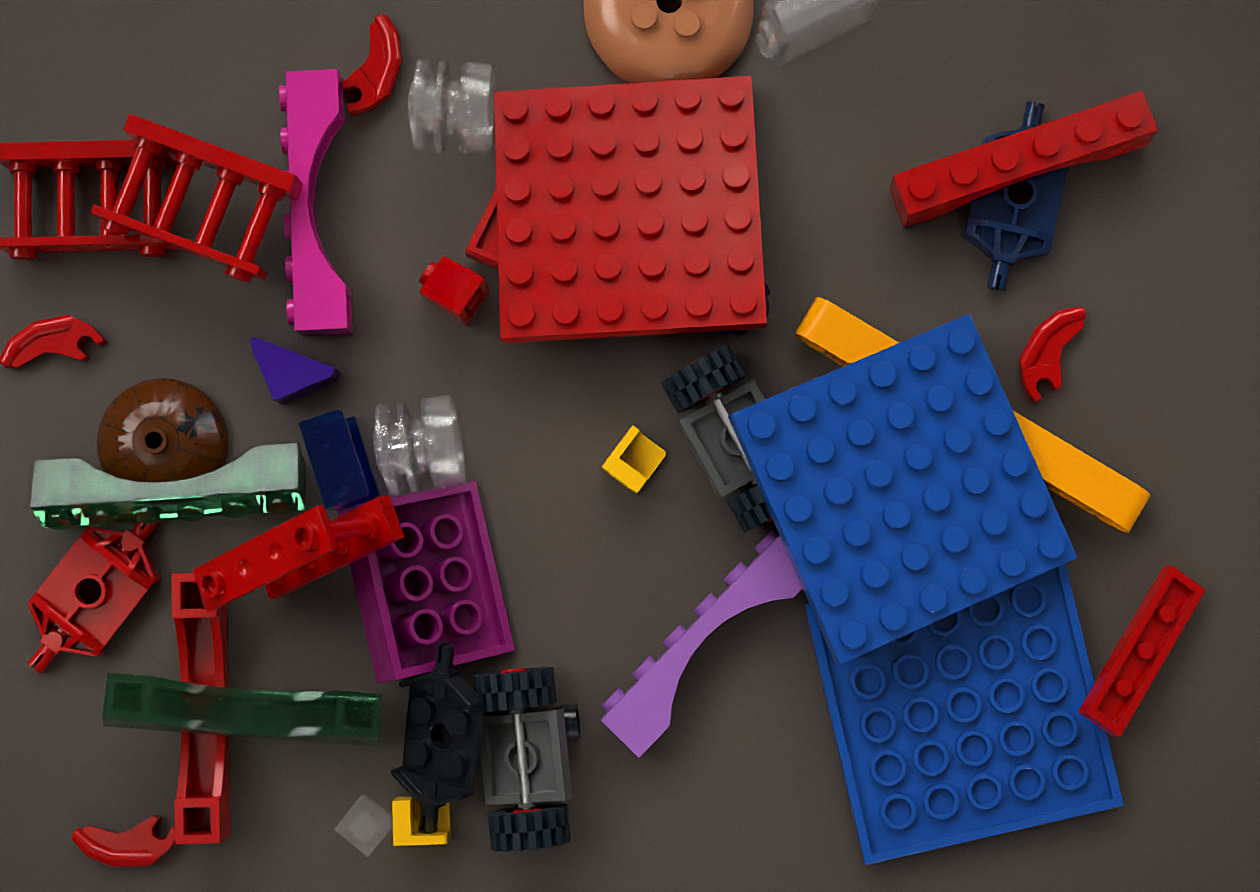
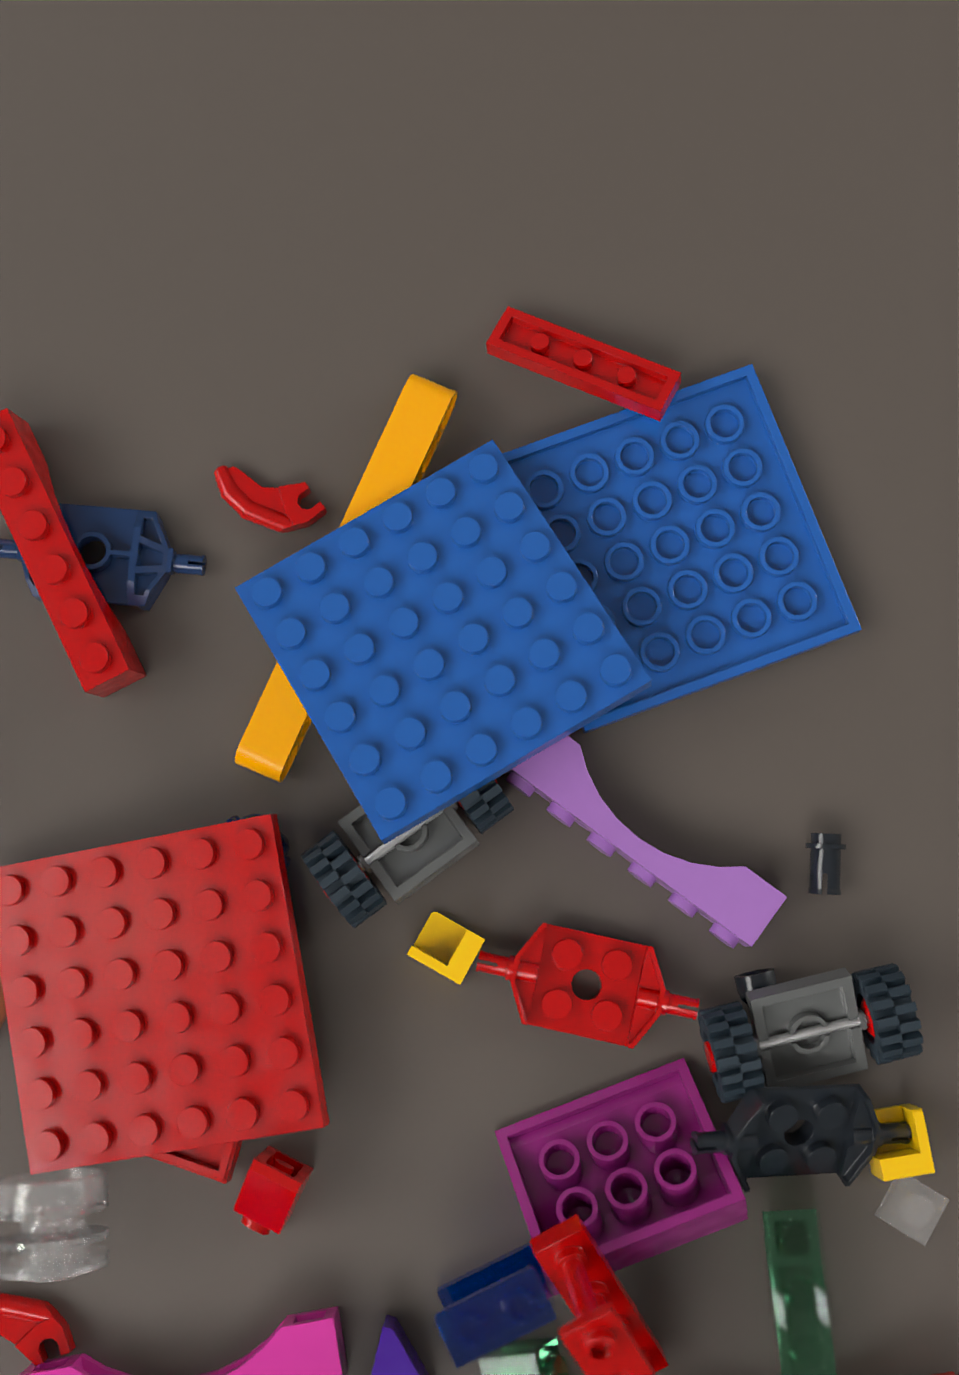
camera: 95 degrees left, 5 degrees down
clear wheel [373,394,466,497] -> none
none -> red plate [476,922,700,1049]
none -> black pin [805,833,846,895]

